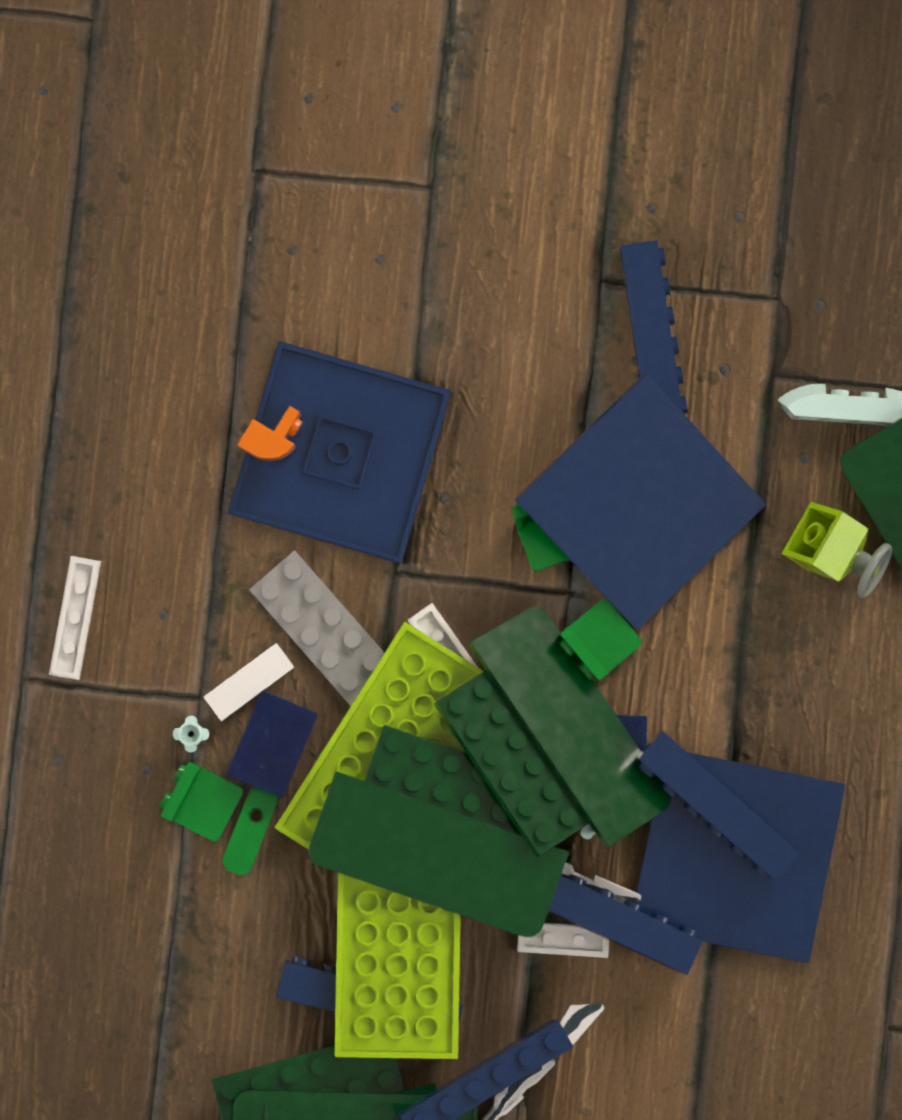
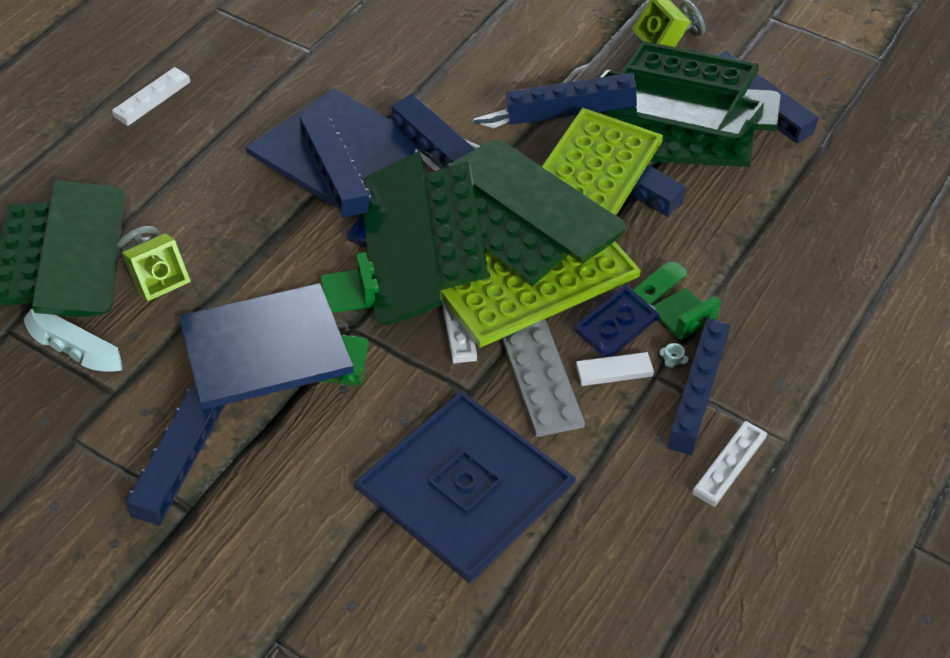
camera: 155 degrees left, 35 degrees down
orange brick [237,406,303,461] -> none
none -> dark blue brick [667,318,731,456]

